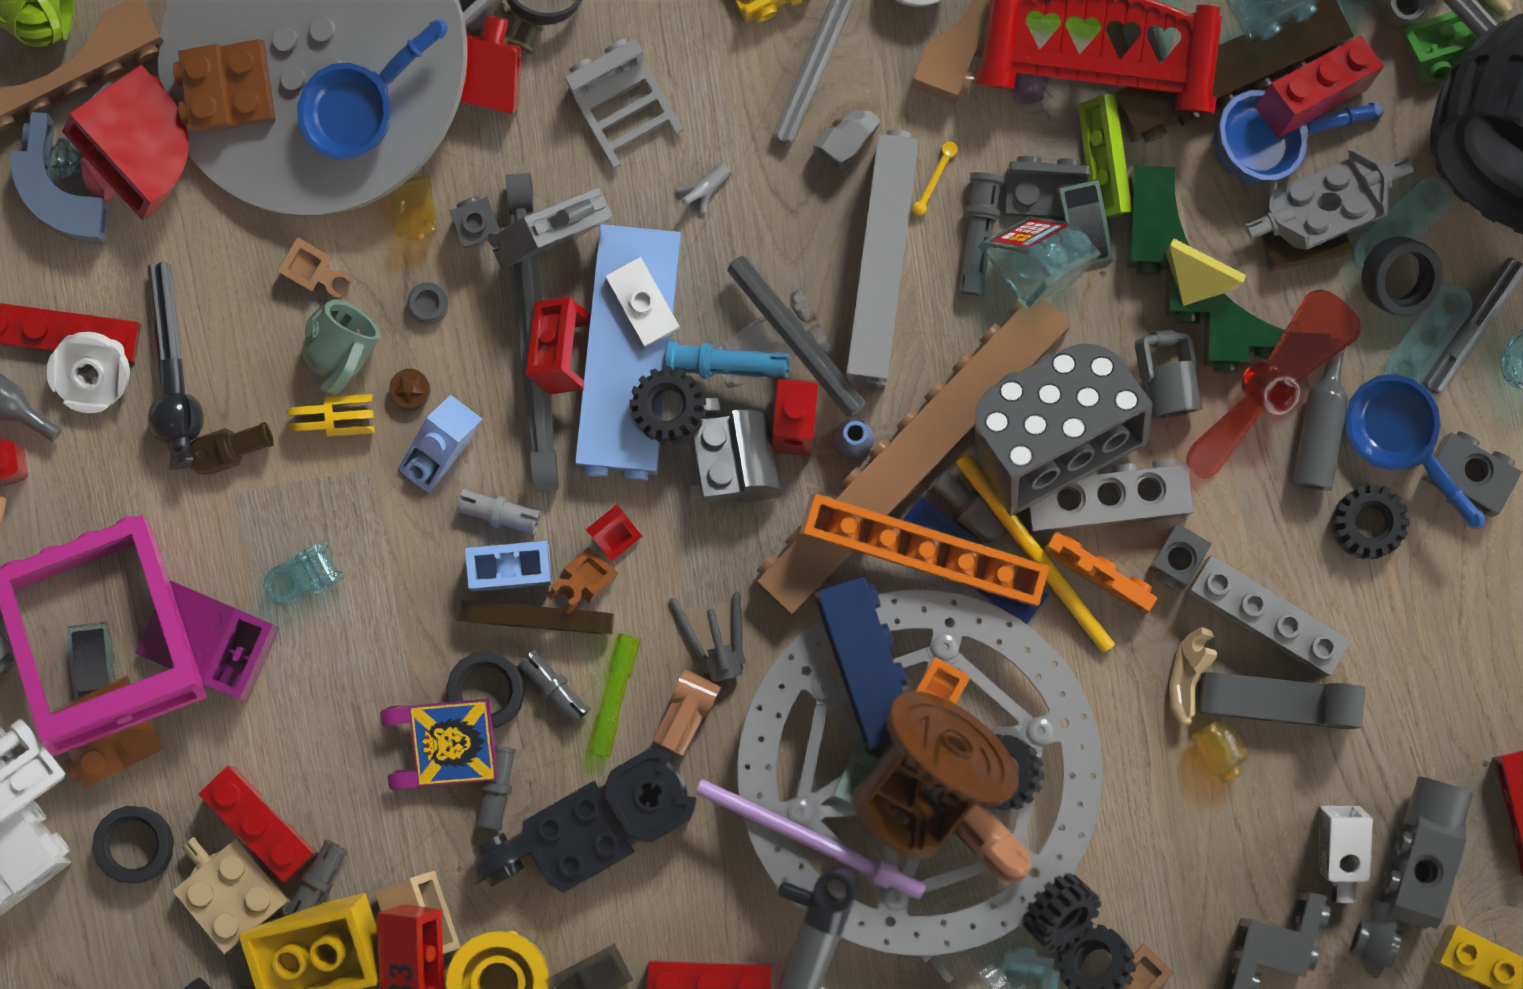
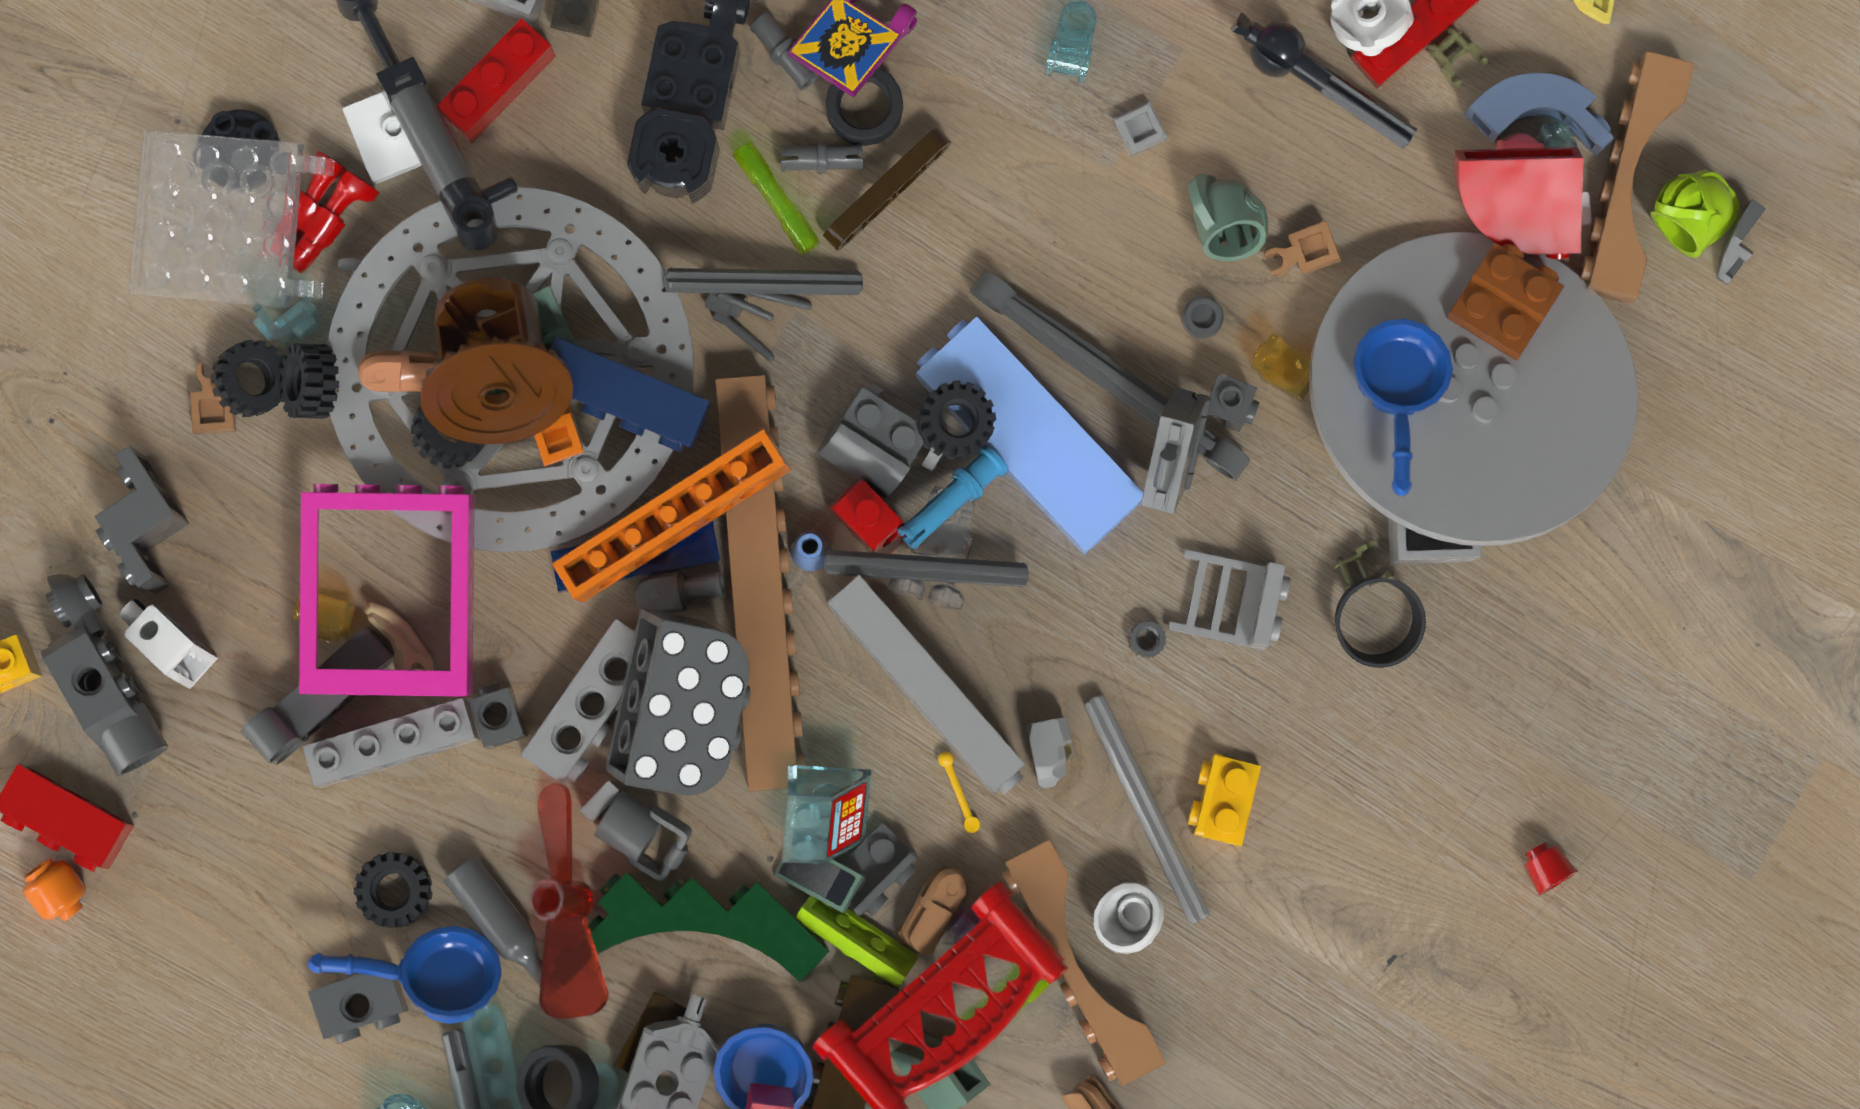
camera: 130 degrees right, 0 degrees up
dark brown arm [189,422,274,475] -> none
yellow arm [286,394,376,437] -> none
reddish brown tile [389,369,431,410] -> none
light blue slope [397,395,482,493] -> none
light grey pin [456,489,541,535] -> none
red torso [460,15,522,114] -> none
light blue brick [465,541,553,592] -> none
red panel [526,296,591,395] -> none
dark orange plate [547,547,618,614] -> none
red plate [586,504,643,562] -> none
white plate [605,257,680,348] -> none
nougat piece [653,669,722,756] -> none
light grey bar [677,162,732,213] -> none
lavender bar [695,779,926,900] -> none
yellow piece [955,452,1115,654] -> none
dark grey pin [958,172,1005,296] -> none
orange wing [1043,531,1157,614] -> none
light yellow slope [1165,239,1247,306] -> none
none -> dark pink window [299,484,475,696]
none -> light grey tile [580,780,621,822]
none -> dark grey axle [663,268,863,295]
none -> medium nougat arm [898,866,968,955]
none -> light grey tile [1113,101,1168,157]
none -> dark grey axle [1128,620,1166,659]
none -> olive piece [1428,27,1488,88]

